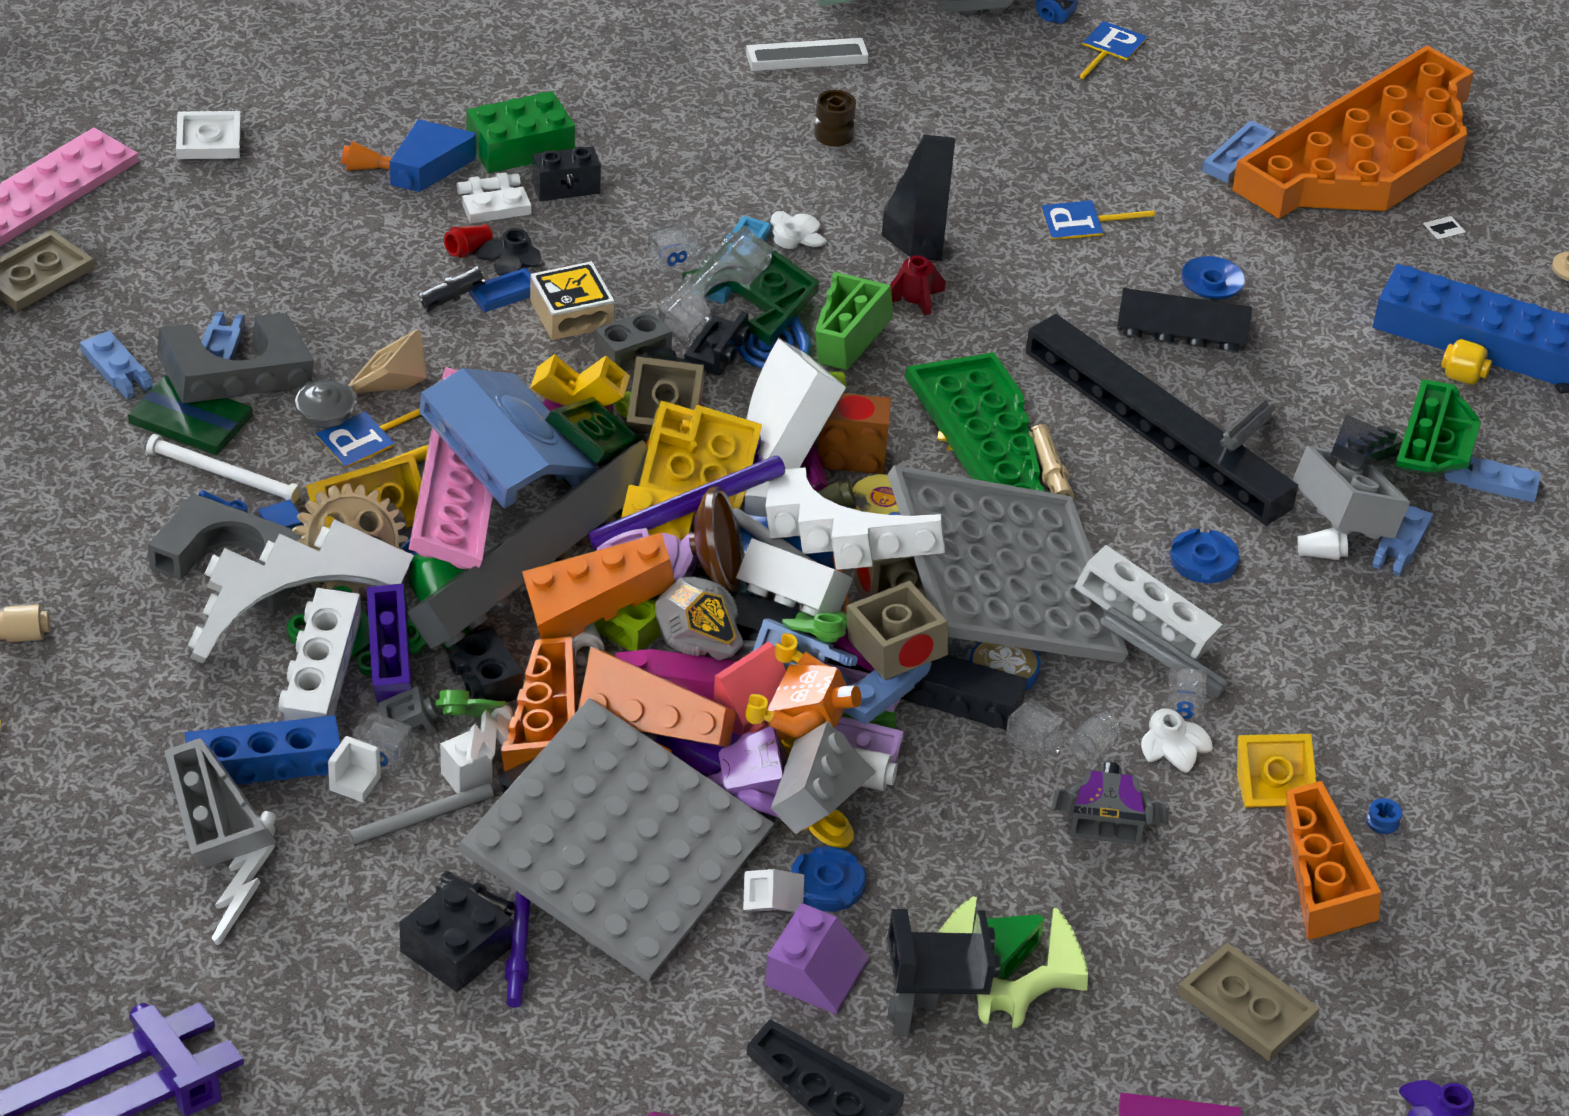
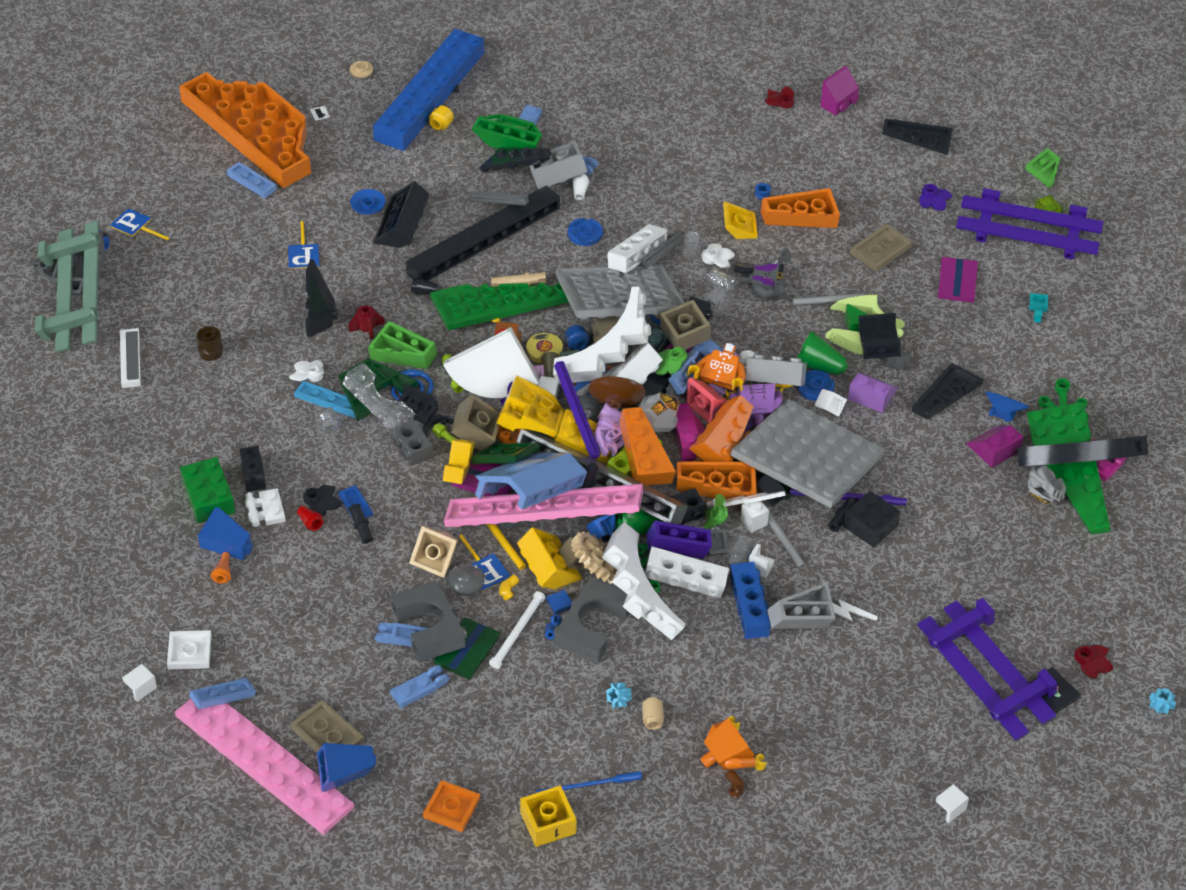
camera: 85 degrees left, 5 degrees up
piece [530,261,614,340] -> none
none -> white panel [123,664,157,702]
none -> medium blue tile [189,678,256,709]
none -> black cone [411,277,438,295]
none -> yellow arm [499,574,519,601]
none -> black axle [579,463,599,489]
none -> medium azure gear [606,682,632,708]
none -> black tile [734,262,754,274]
none -> light grey bar [792,293,865,306]
none -> green cone [797,331,848,376]

